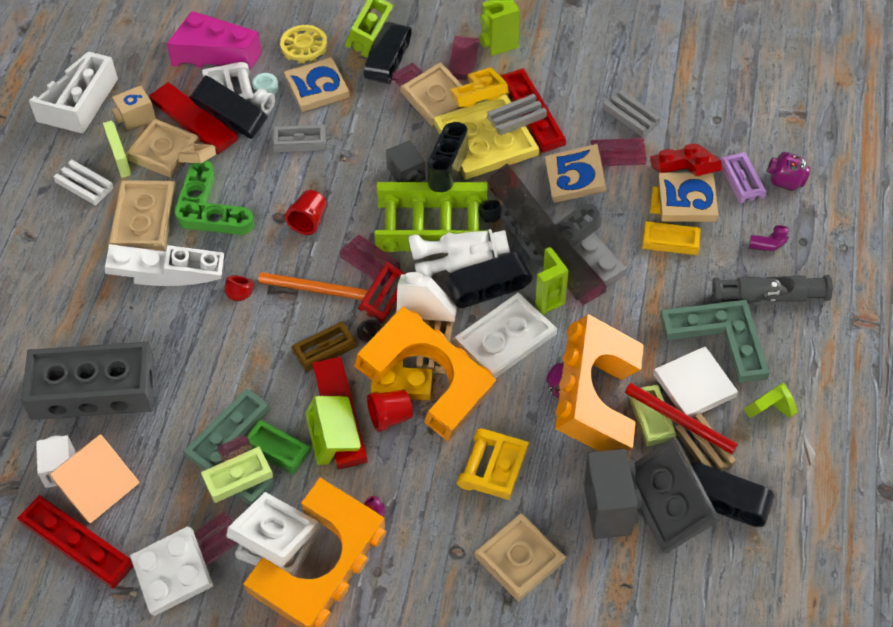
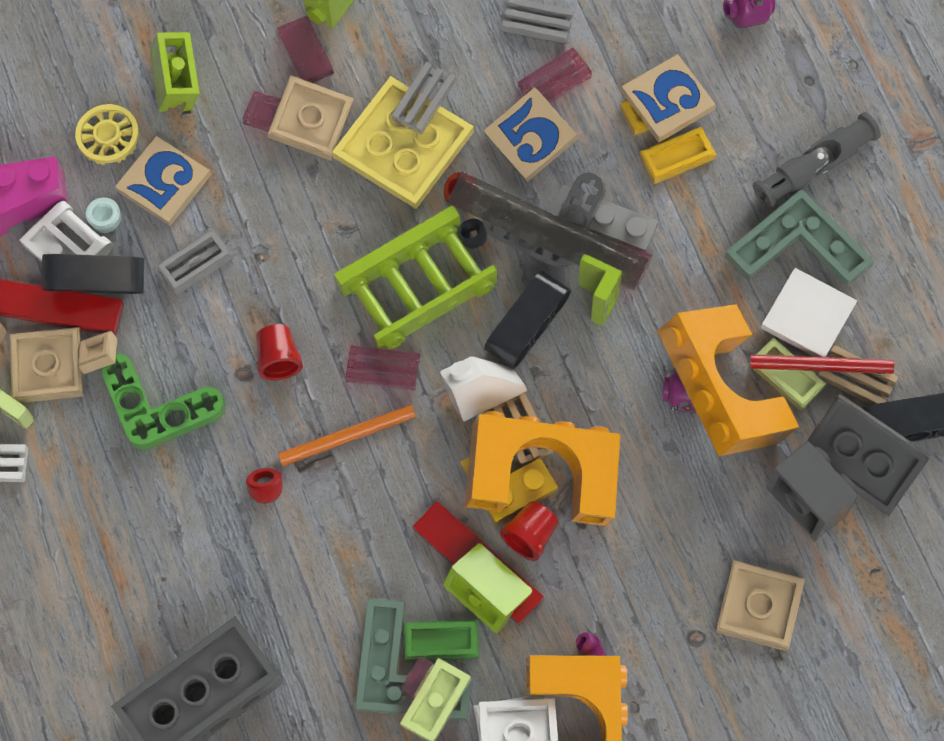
camera: 30 degrees left, 15 degrees up
white slope [105,244,224,286] -> none
tan tile [108,180,176,251] -> none
white bush [251,89,275,114] -> none
pearl gold tile [291,321,357,373] -> none
red tile [357,261,406,324] -> none
black hinge [357,320,382,343] -> none
black beam [364,22,412,84] -> none
dark grey brick [386,140,425,182] -> none
white piece [408,229,510,277] -> none
black beam [428,122,468,192] -> none
yellow plate [450,67,509,108] -> none
white tile [453,292,557,379] -> none
yellow plate [456,428,529,501] -> none
red tile [500,68,566,153] -> none
red plate [650,144,722,176] -> none
lavender tile [720,152,767,204] -> none
lime tile [743,383,798,418] -> none
magenta arm [749,225,789,252] -> none

